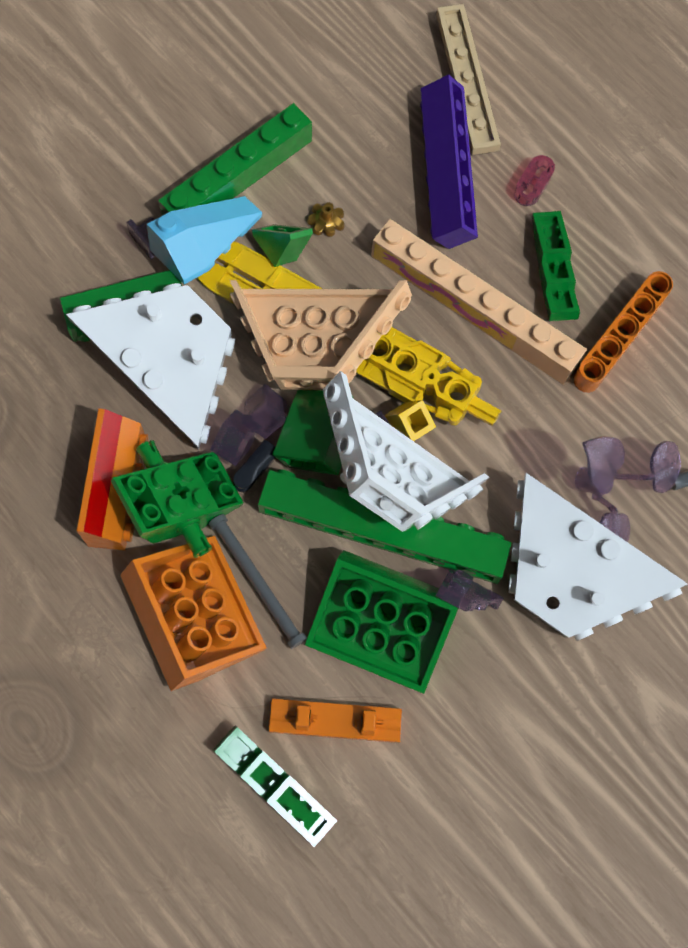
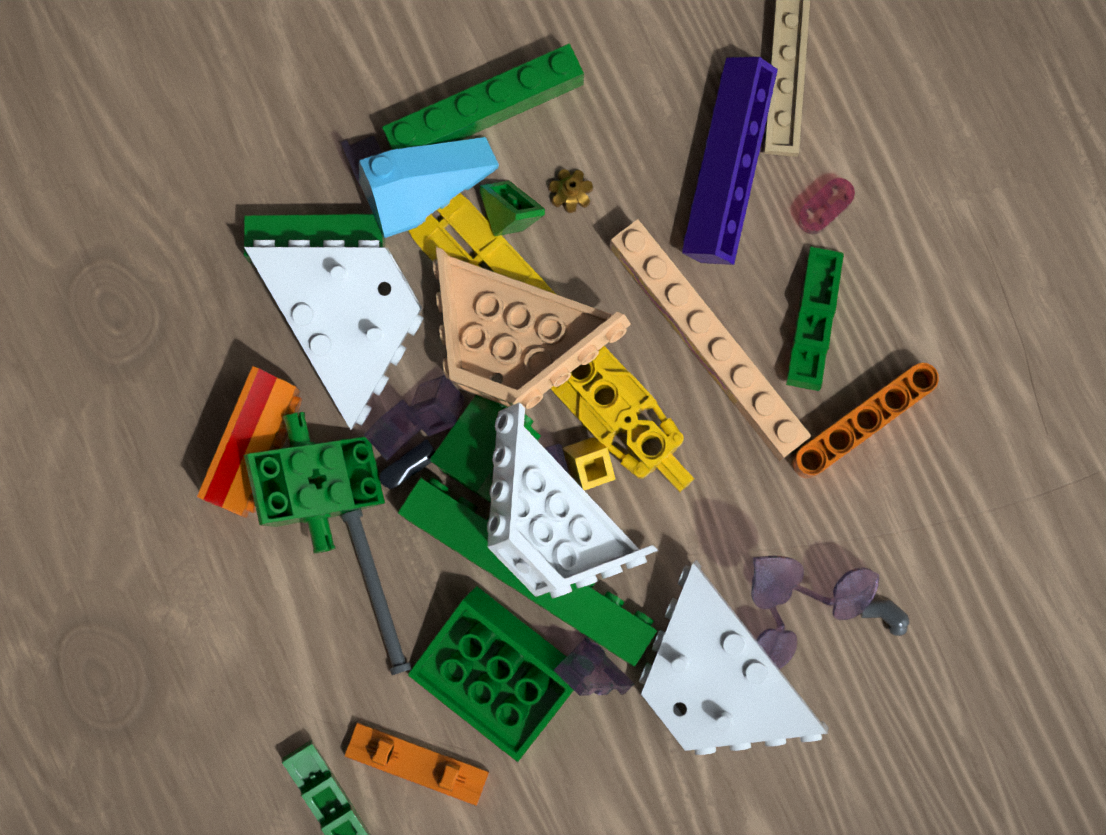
camera: 20 degrees right, 10 degrees up
orange slope [120,536,267,691] -> none

